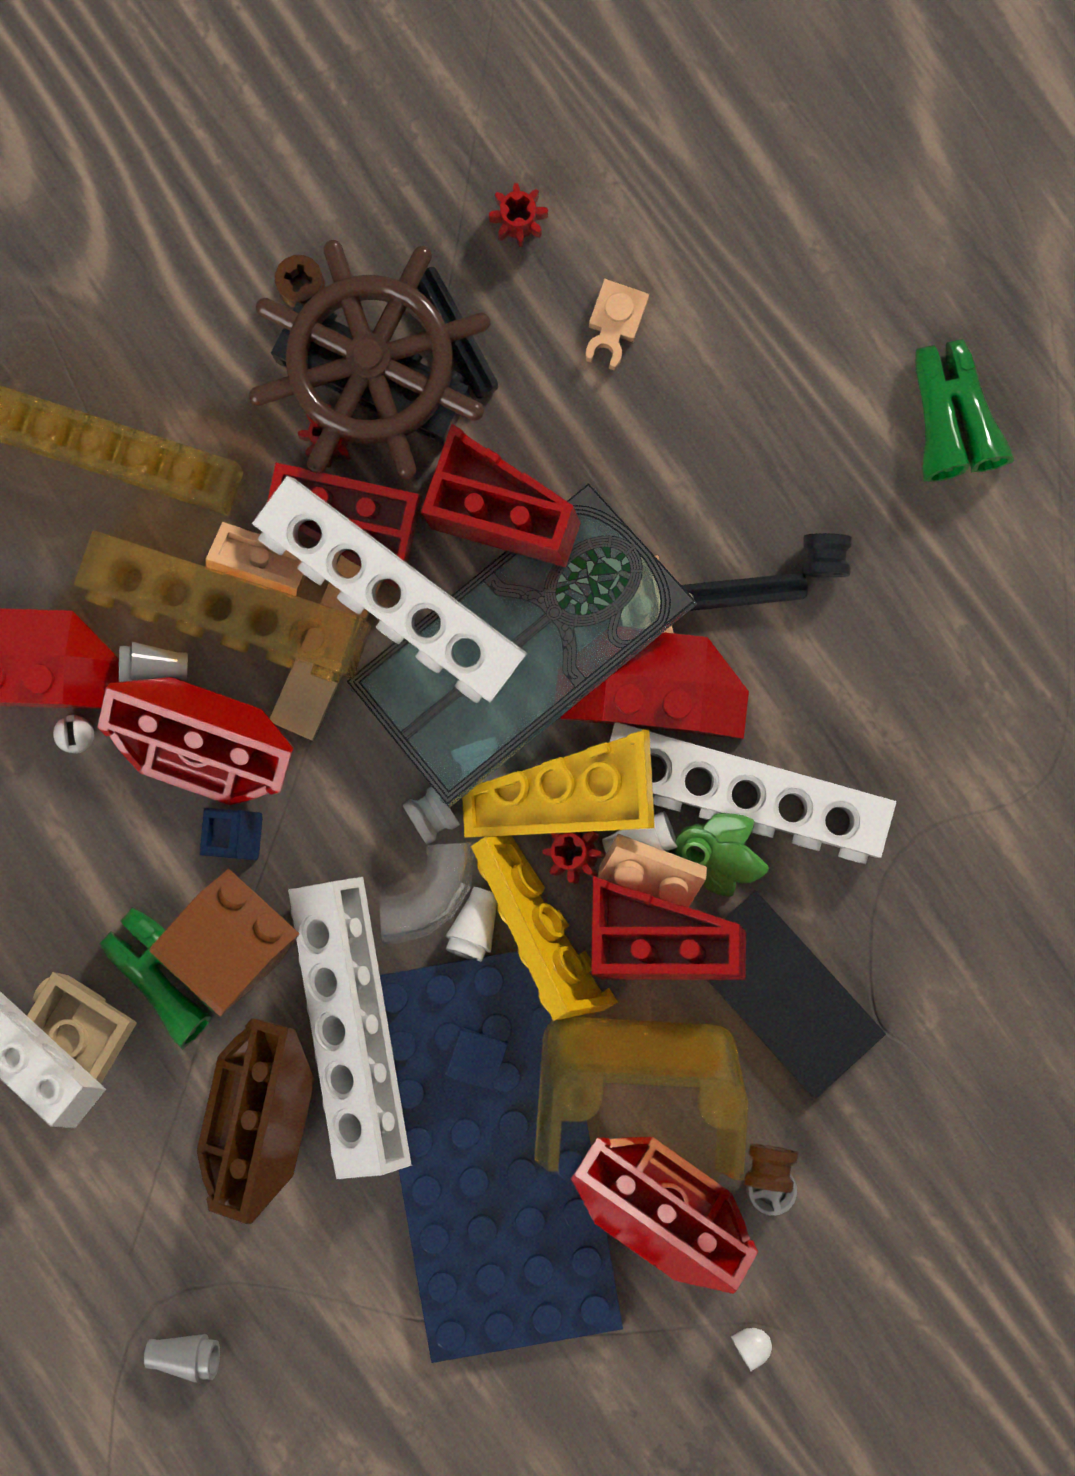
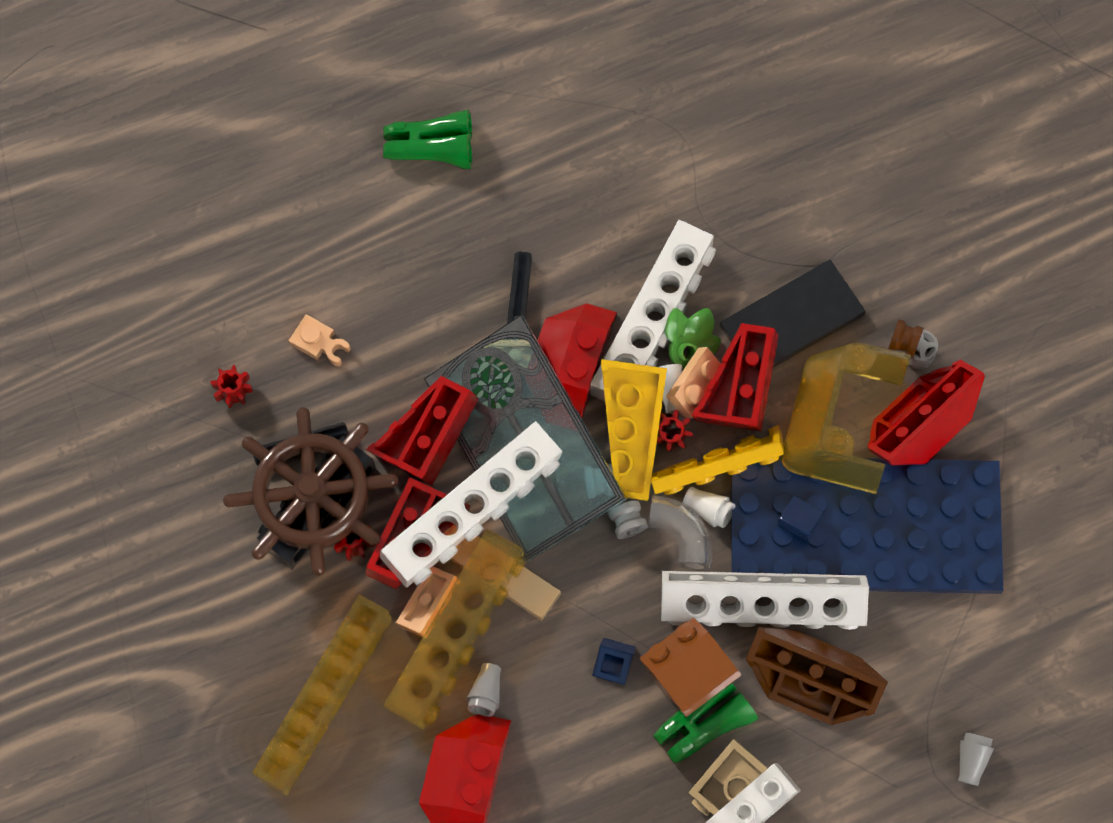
camera: 80 degrees left, 15 degrees down
white hinge [53,715,94,753] -> none
red wedge [97,677,294,805] -> none
reddish brown wheel [275,255,325,308] -> none
white hinge [731,1328,772,1371] -> none
black wheel [802,533,852,578] -> none

